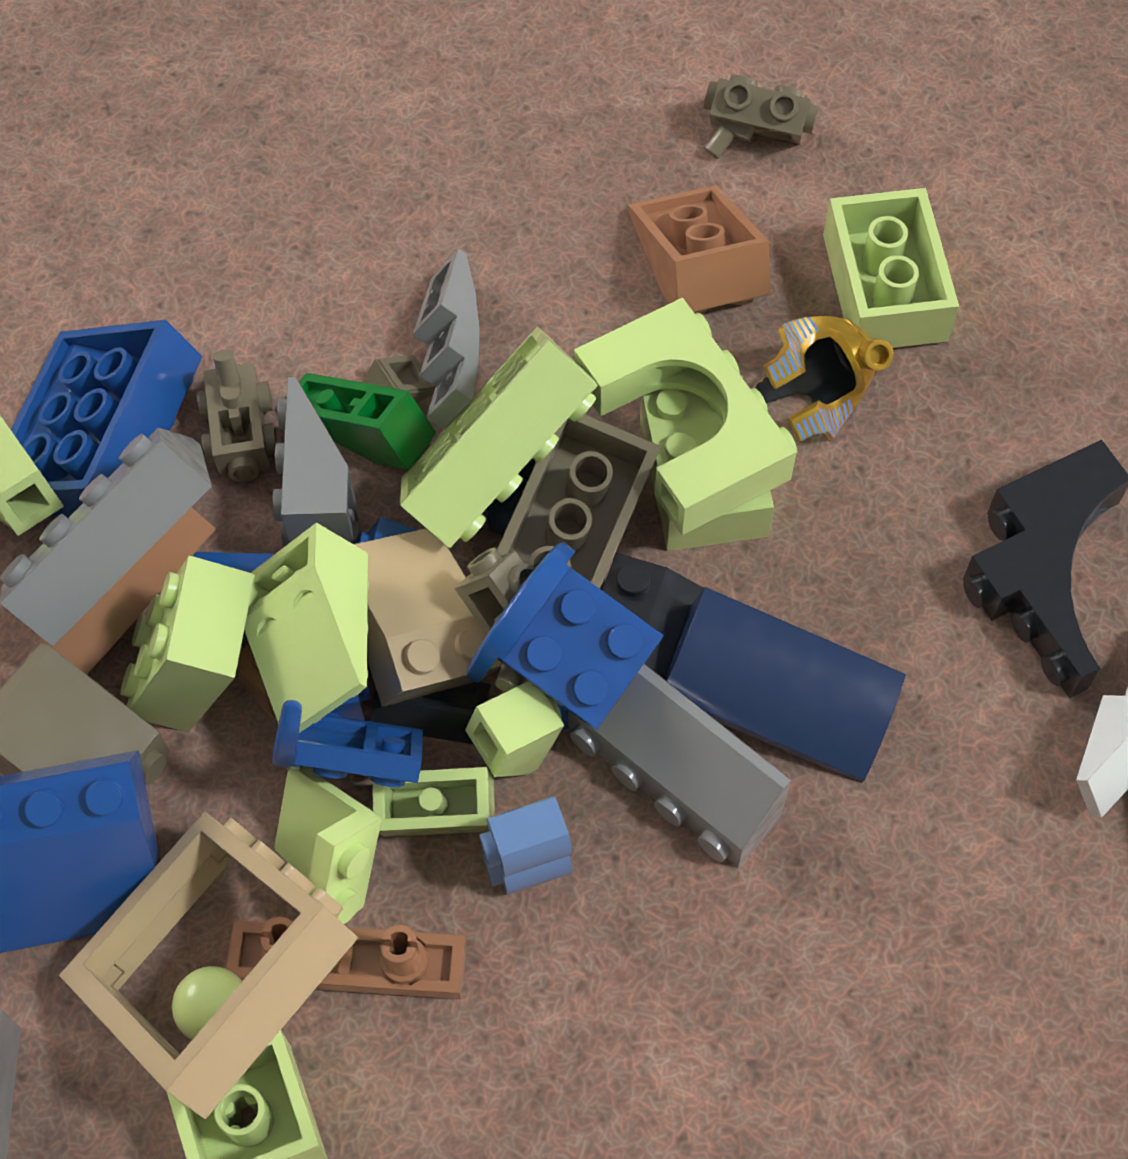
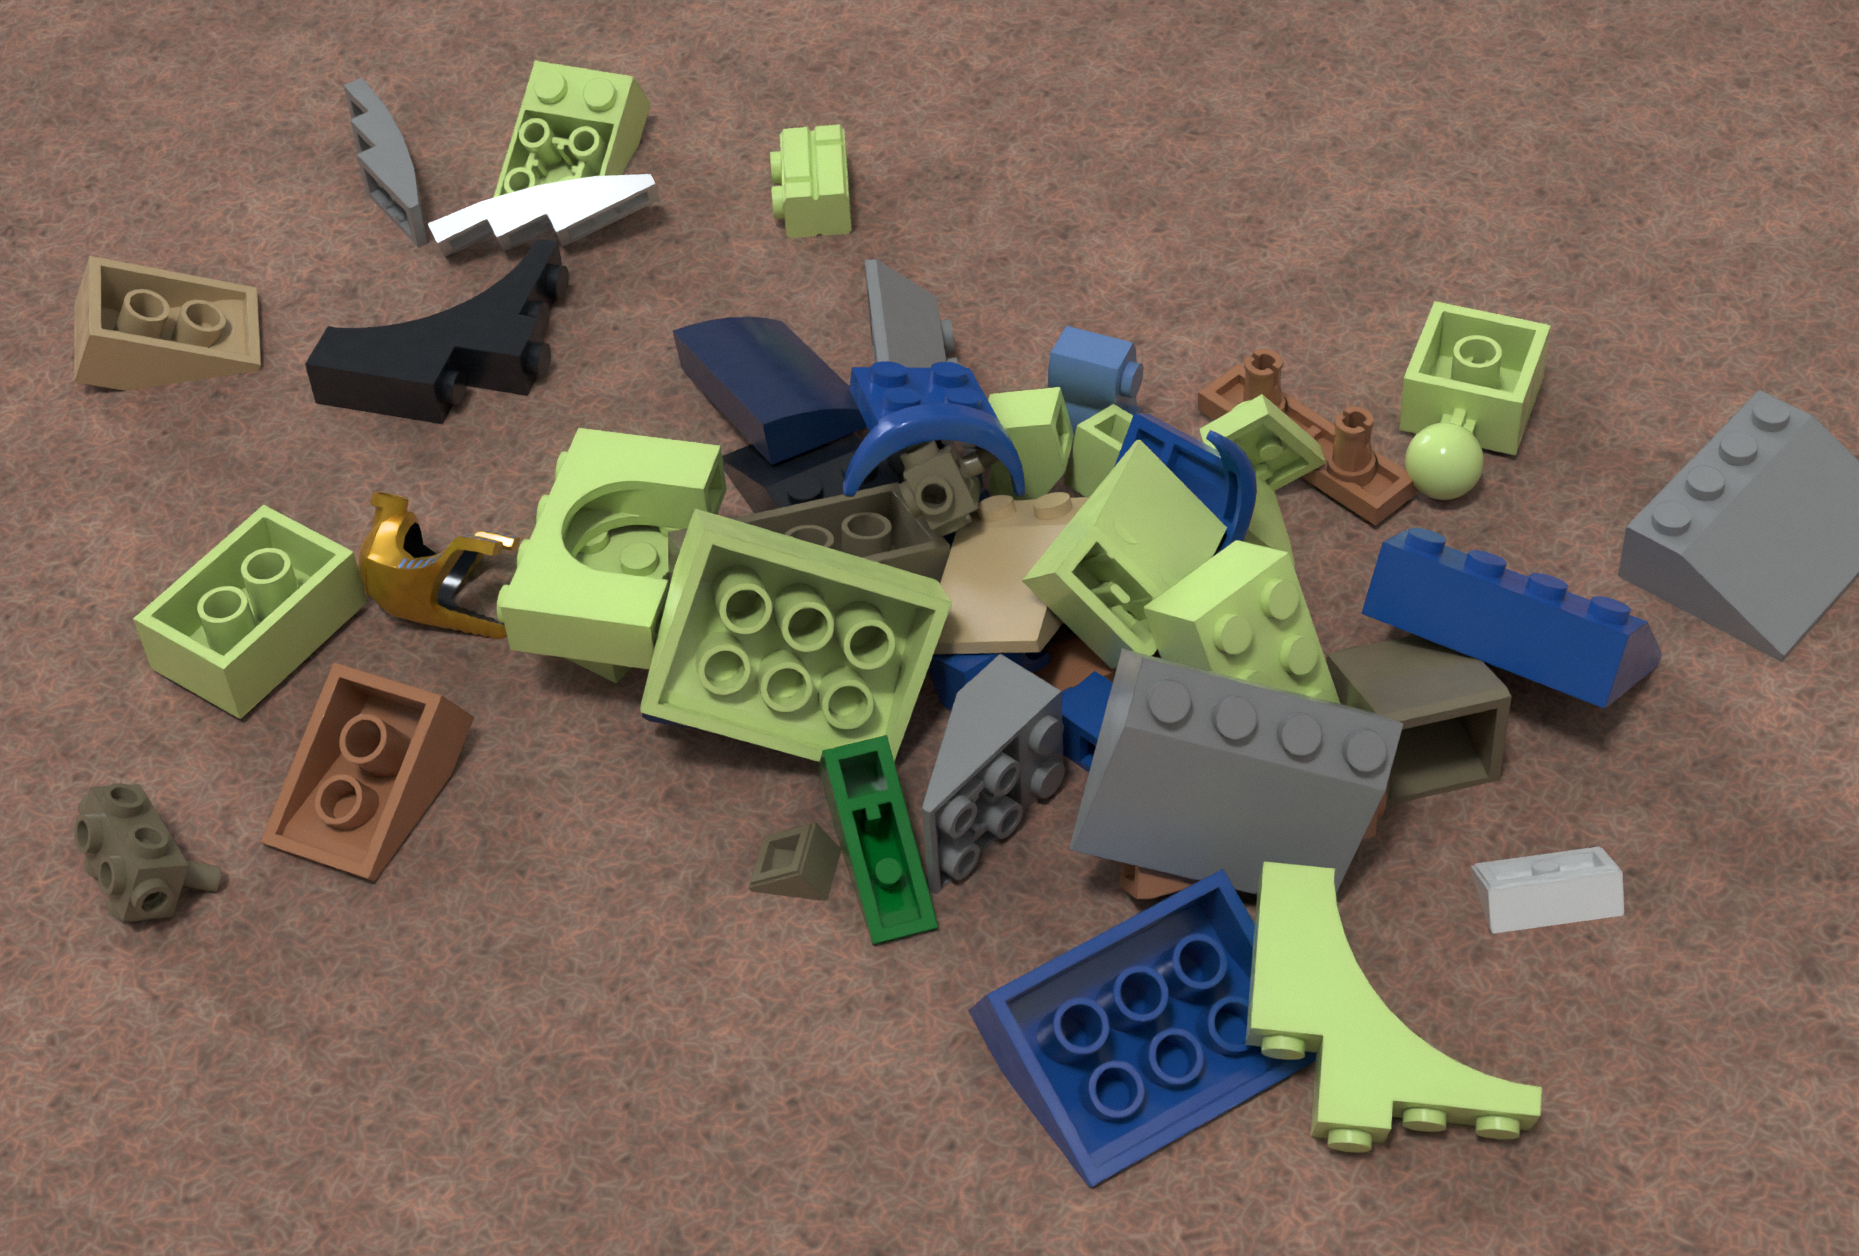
camera: 135 degrees left, 15 degrees down
tan window [59,811,358,1119] -> none
dark tan brick [197,350,278,482] -> none
light grey slope [413,249,480,429] -> none
none -> yellowish green brick [770,124,852,238]

